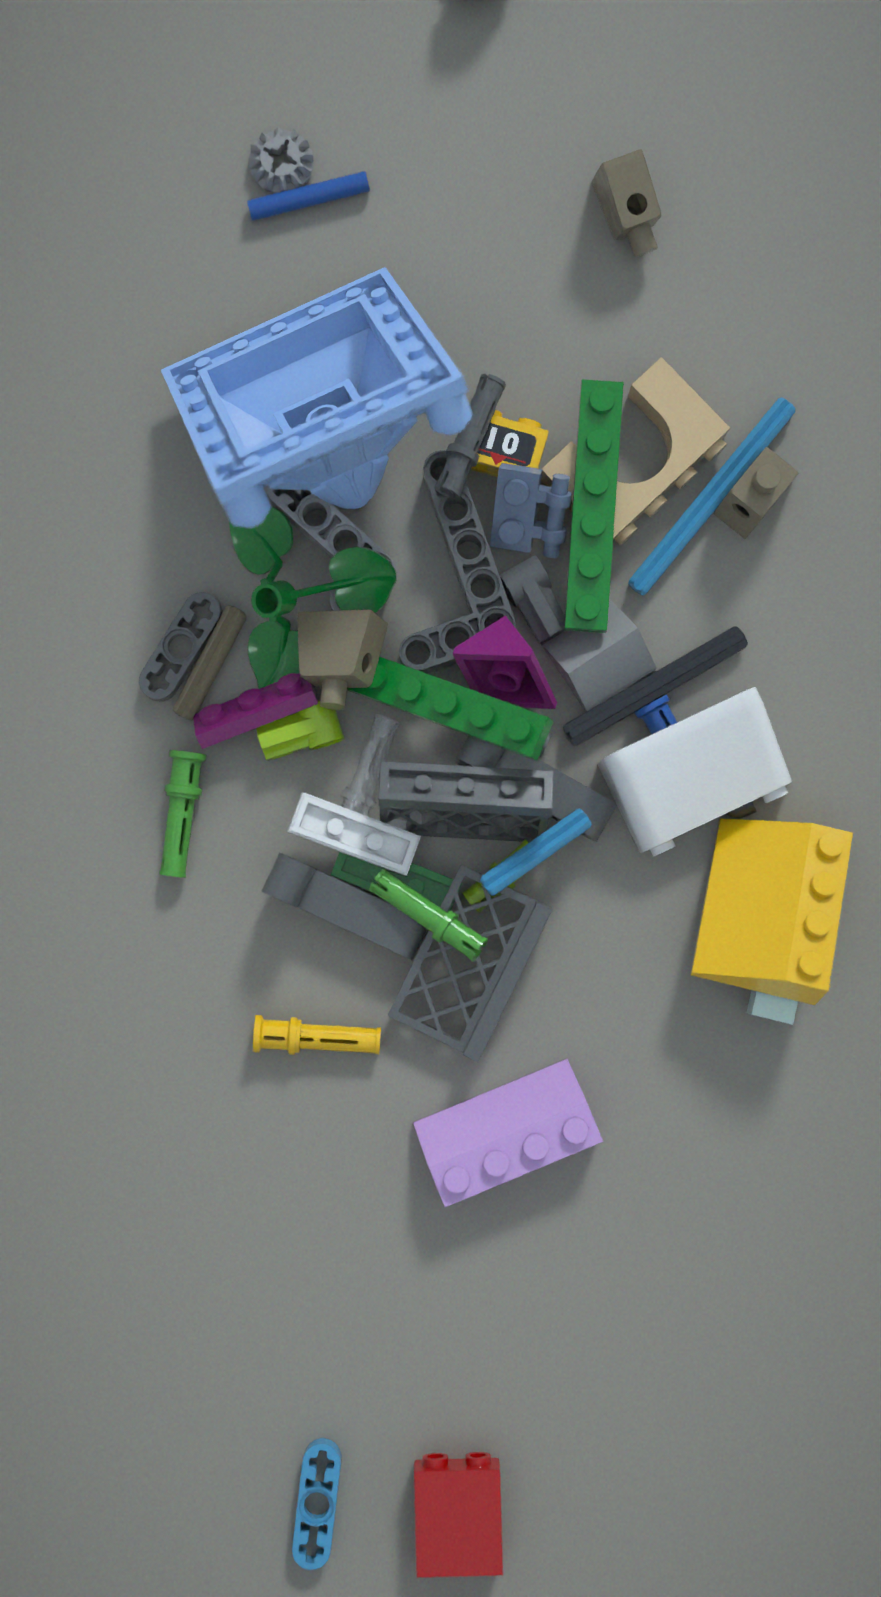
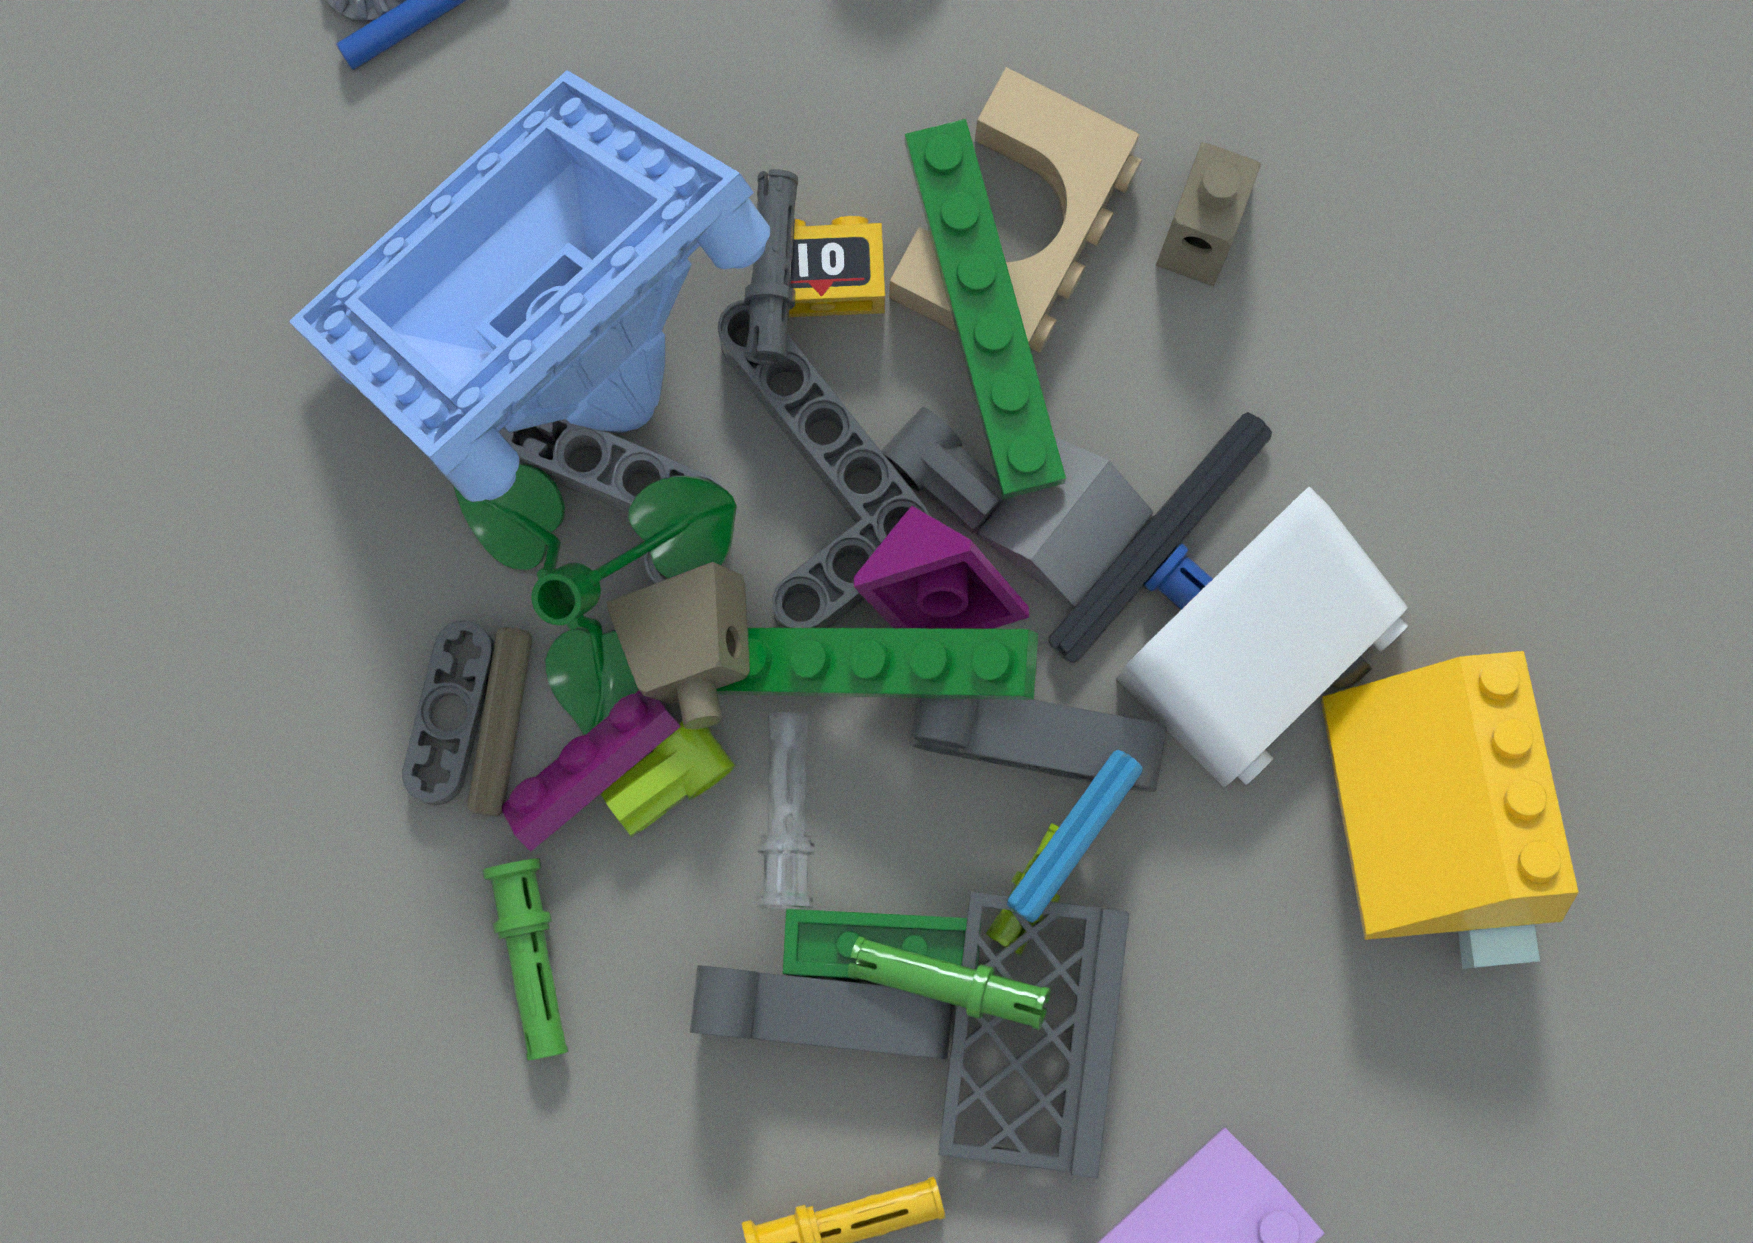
camera: 20 degrees left, 5 degrees down
white tile [287,792,421,876] -> none
dark grey fence [378,761,553,842] -> none
sand blue plate [490,463,572,558] -> none
dark azure axle [628,398,796,596] -> none

